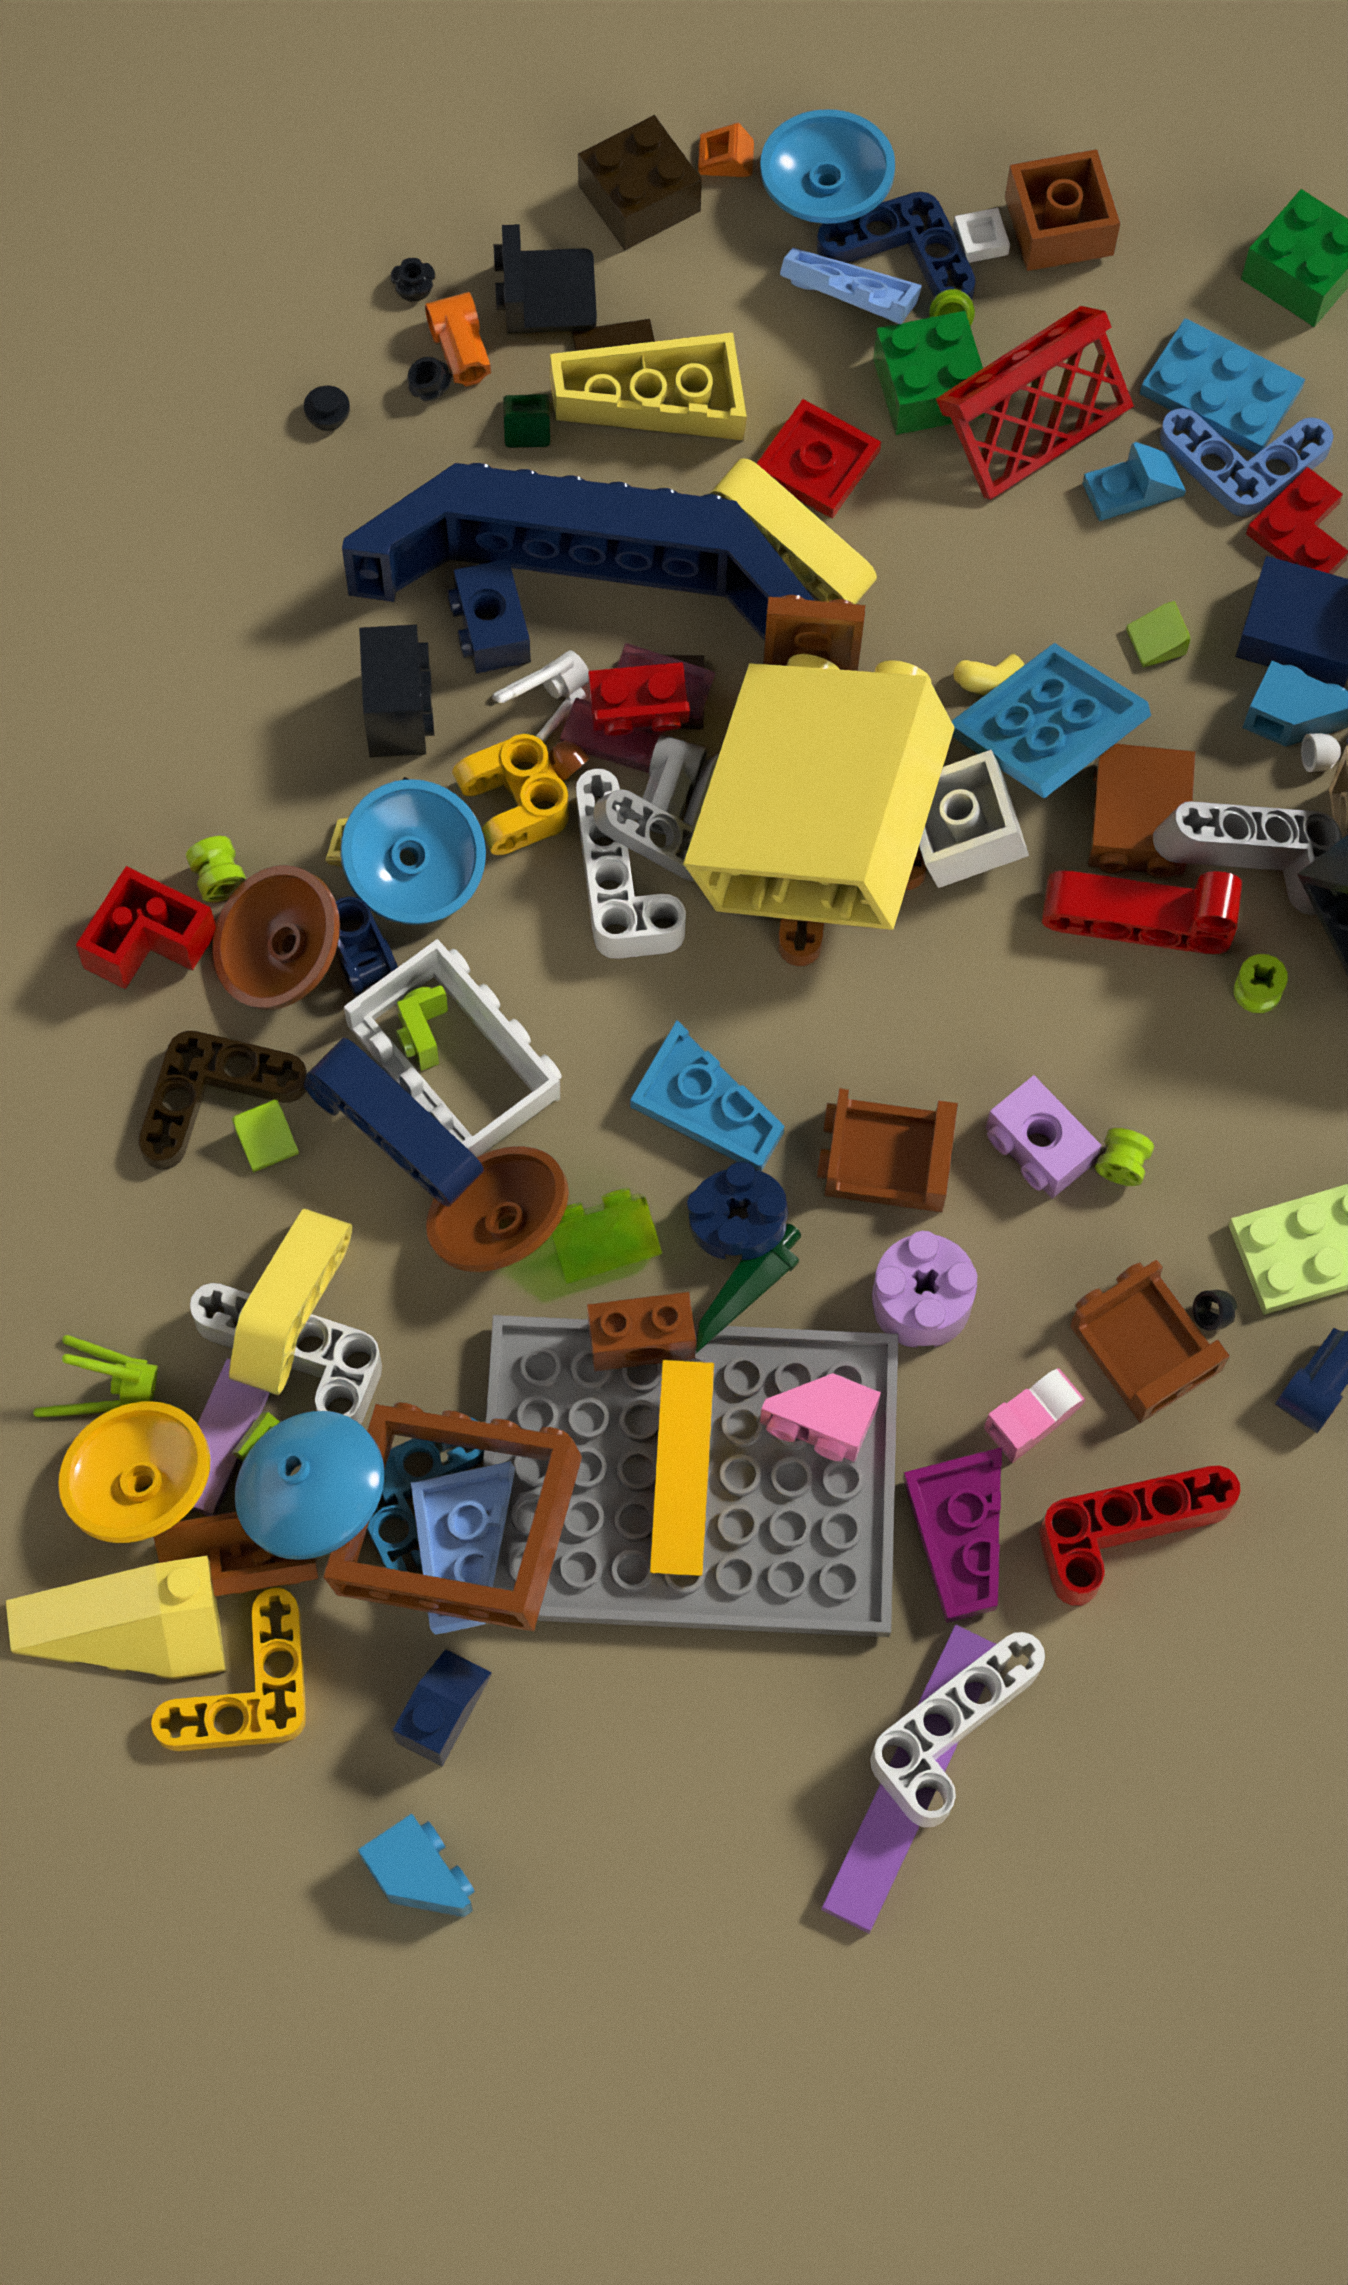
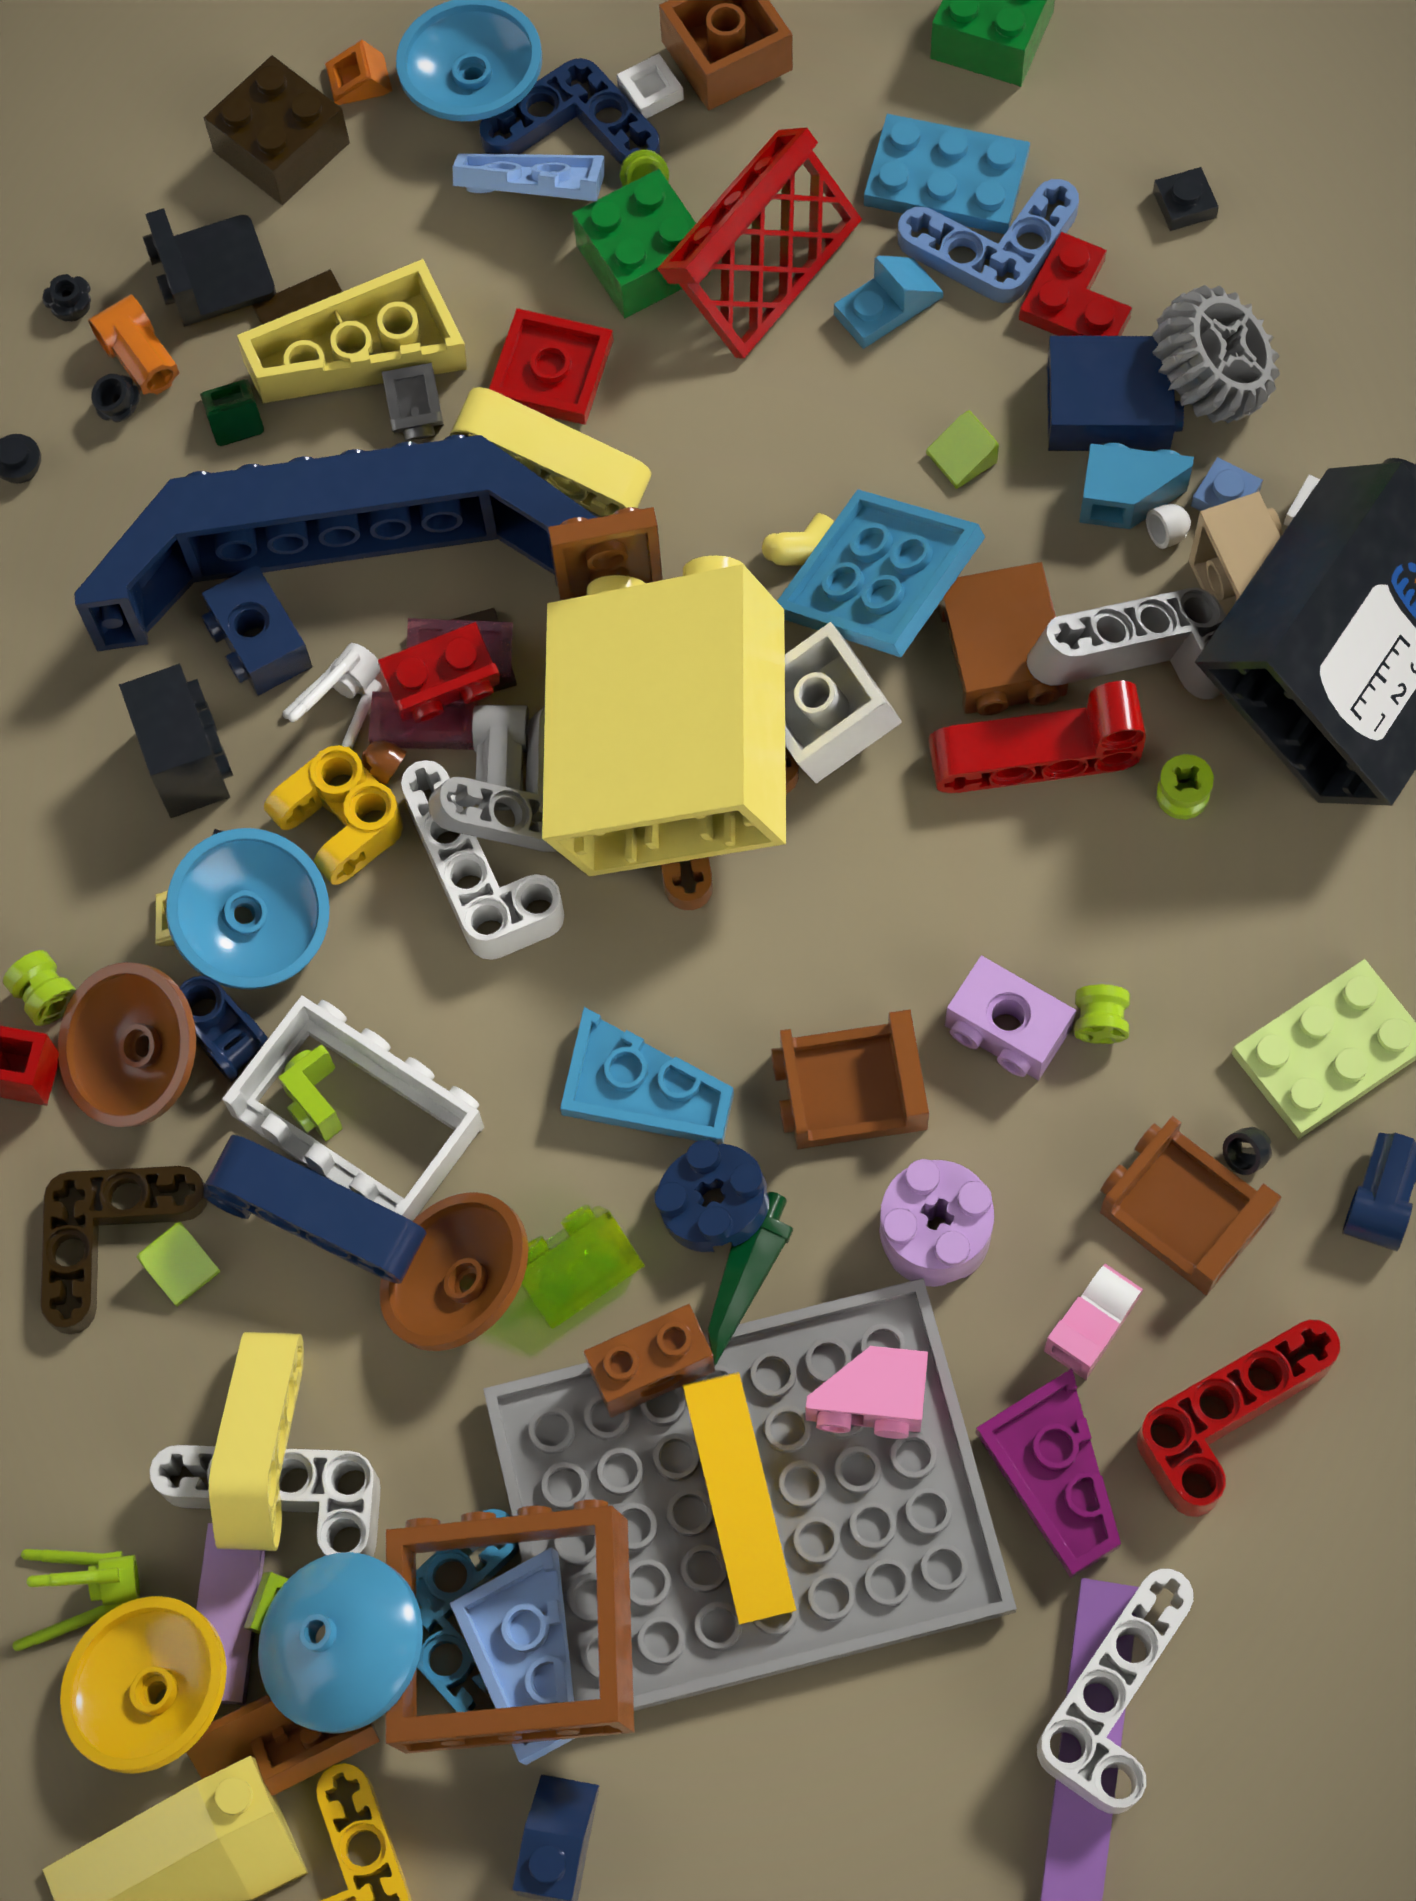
camera: 10 degrees left, 0 degrees up
none -> flat silver bracket [382,363,444,440]

